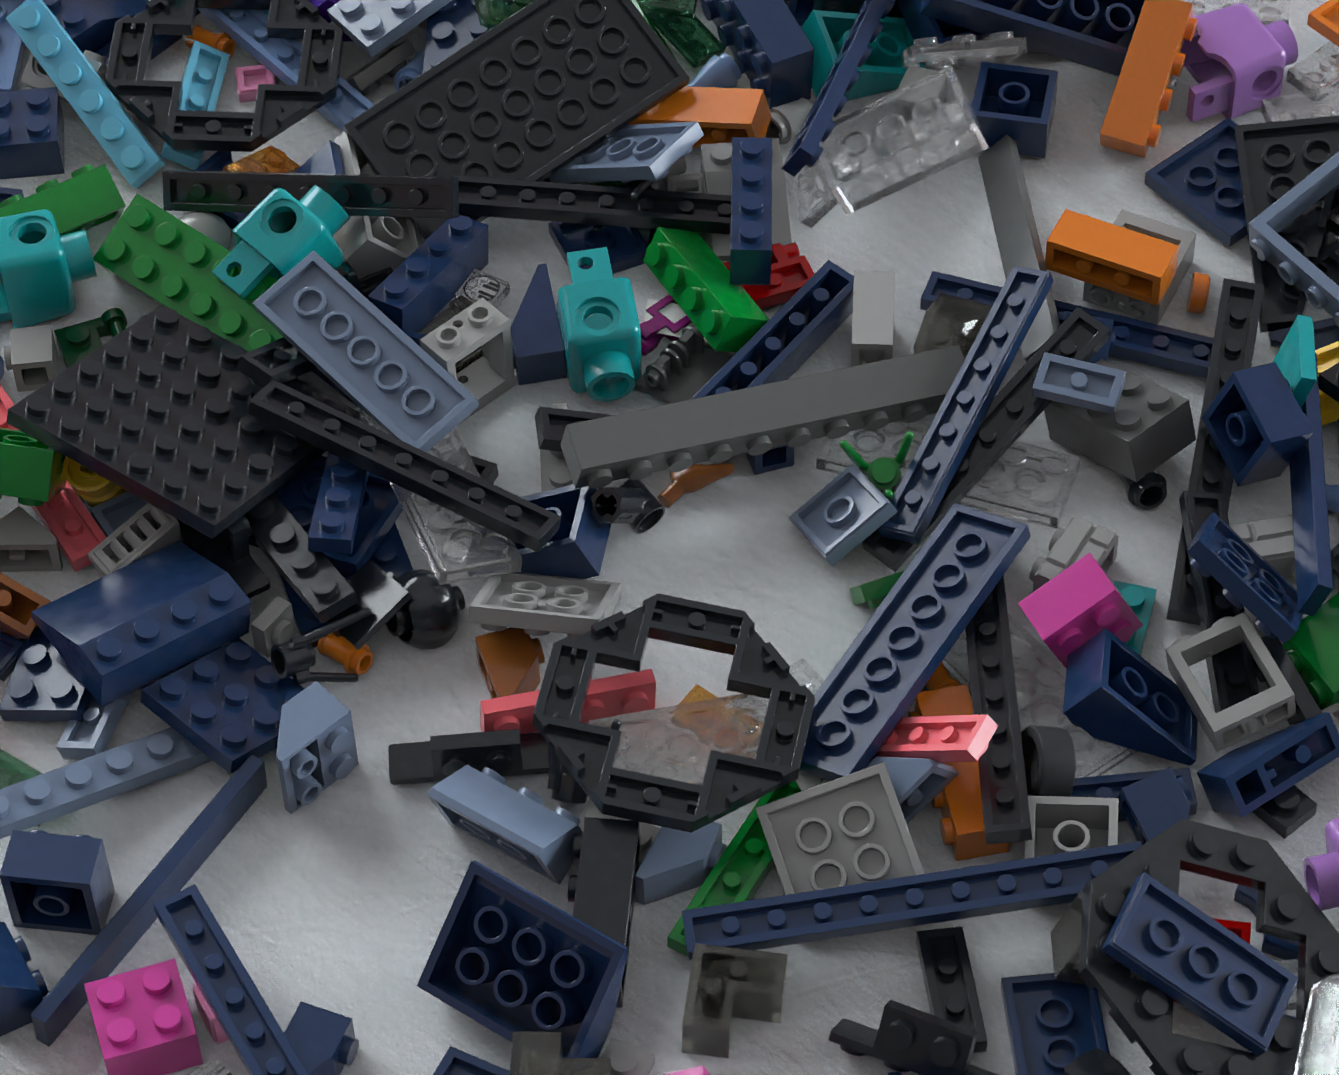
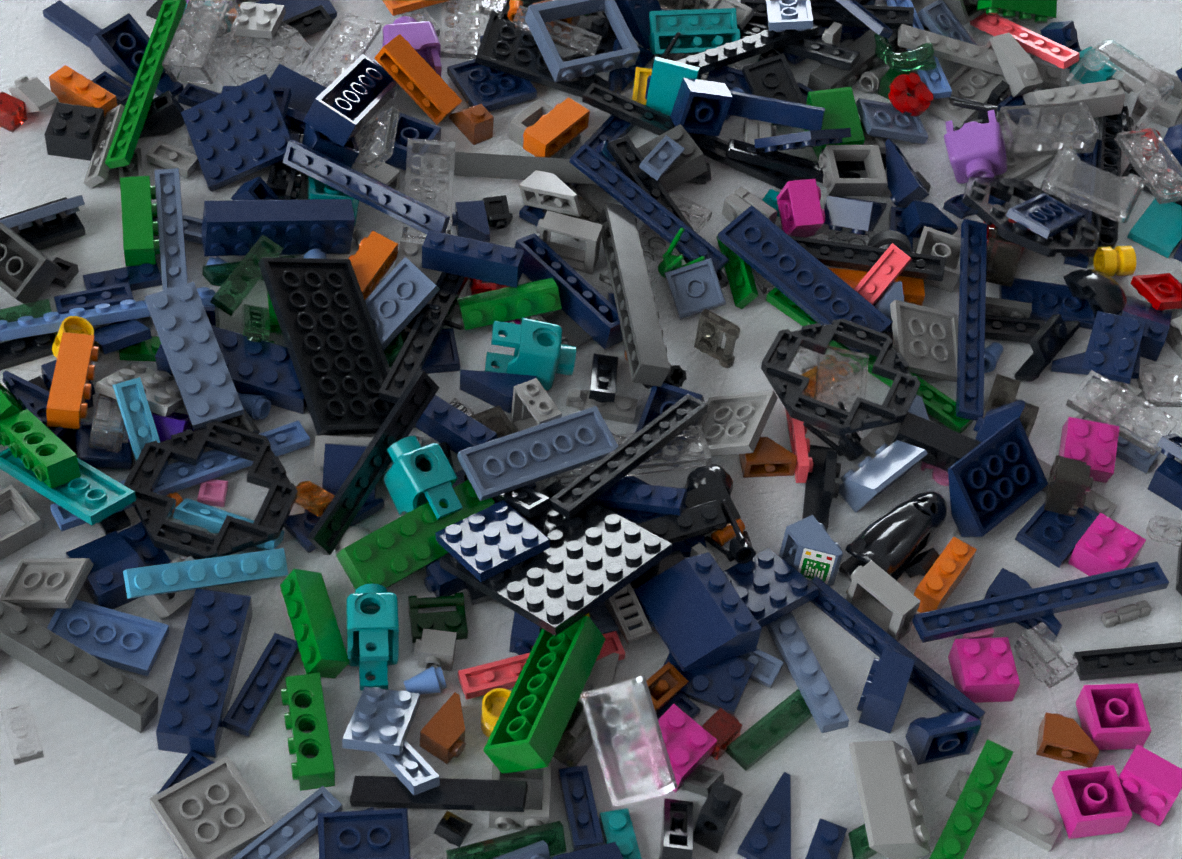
camera: 85 degrees left, 0 degrees up
none -> plate [435,500,550,582]
none -> dark orange slope [449,104,494,145]
none -> dark blue slope [451,200,490,243]
none -> black bracket [482,195,513,229]
none -> light grey slope [519,170,582,217]
none -> clear smoke plate [694,308,740,368]
none -> black piece [839,492,947,581]
none -> light grey window [846,560,920,641]
none -> black plate [905,548,940,578]
none -> orange brick [914,536,977,613]
none -> dark blue slope [973,400,1025,442]
none -> medium blue cone [984,342,1003,373]
none -> dark grey plate [985,297,1032,319]

